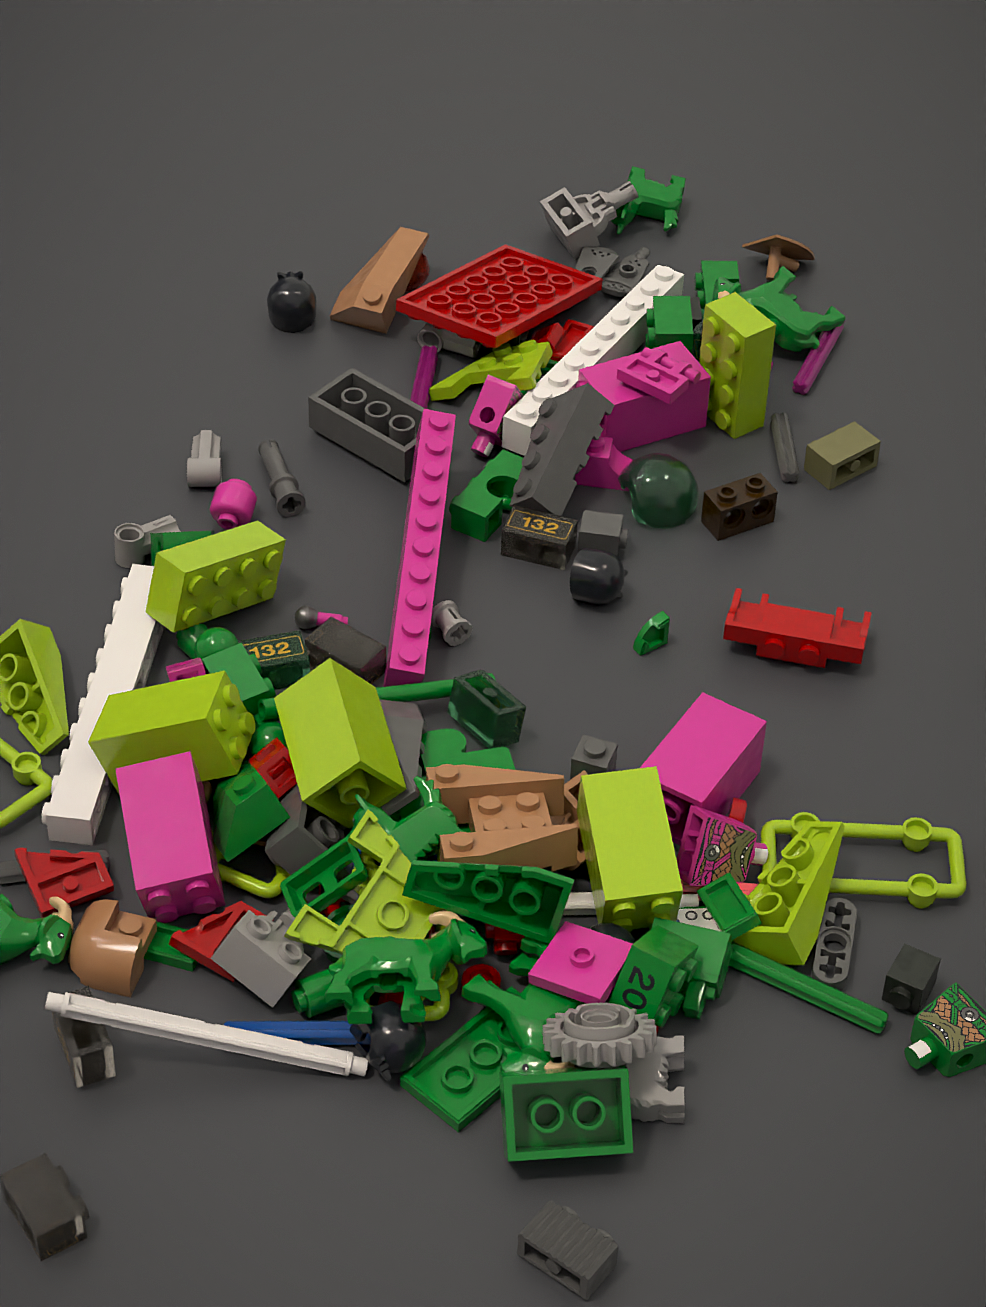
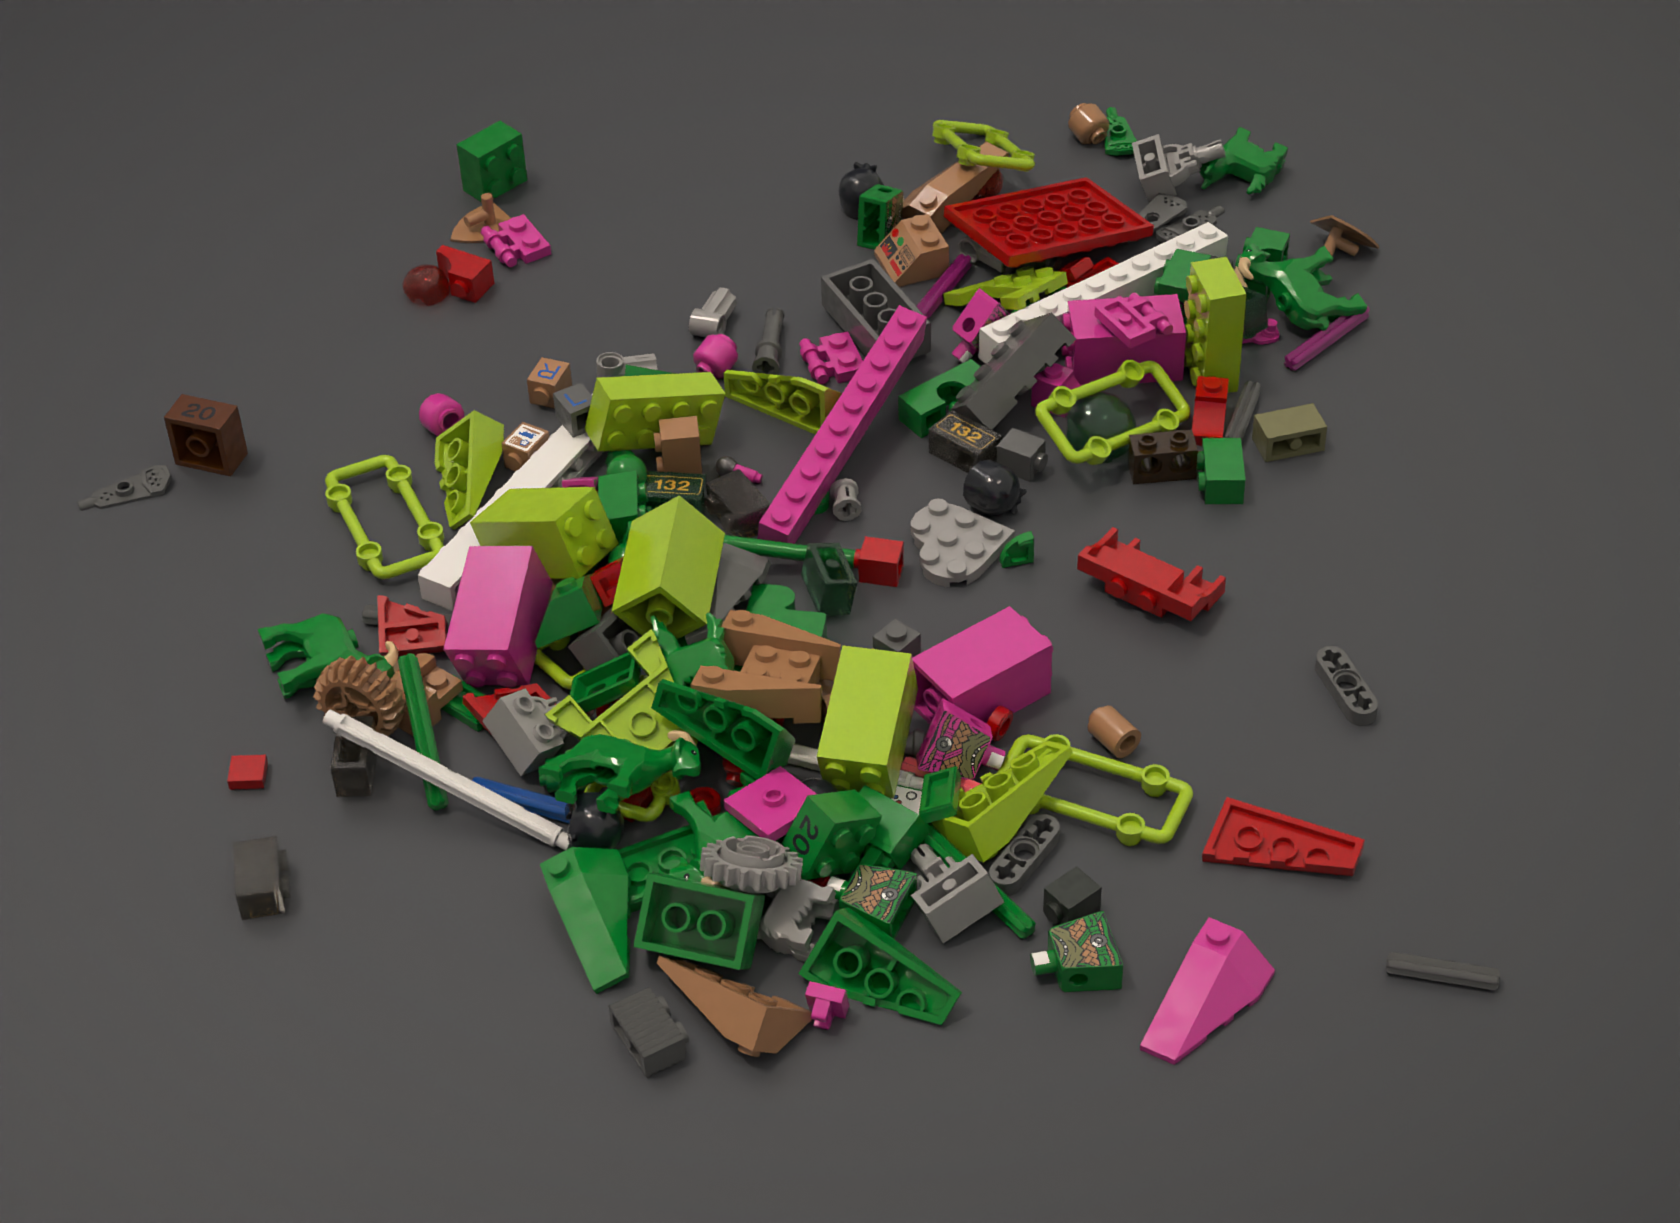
camera: 25 degrees right, 0 degrees up
none -> medium nougat gear [313,655,406,736]
none -> green axle [398,653,449,811]
none -> medium nougat brick [501,422,549,471]
none -> medium nougat brick [527,357,572,408]
none -> green wedge [540,847,631,994]
none -> dark grey brick [553,382,592,438]
none -> medium nougat brick [654,416,703,488]
none -> medium nougat wedge [657,956,812,1057]
none -> lime wedge [723,370,842,435]
none -> green wedge [798,907,963,1025]
none -> dark pink plate [799,331,863,384]
none -> dark pink tile [805,981,850,1030]
none -> torso [827,864,917,940]
none -> red brick [853,536,904,587]
none -> green torso [857,184,904,250]
none -> medium nougat slope [874,214,949,287]
none -> light grey plate [911,498,1015,587]
none -> light grey brick [911,844,1004,943]
none -> lime bar [932,120,1035,172]
none -> lime bar [1035,360,1191,465]
none -> medium nougat head [1068,103,1110,144]
none -> medium nougat brick [1088,706,1141,758]
none -> green piece [1104,107,1137,155]
none -> red arch [1192,376,1229,446]
none -> green brick [1196,438,1246,504]

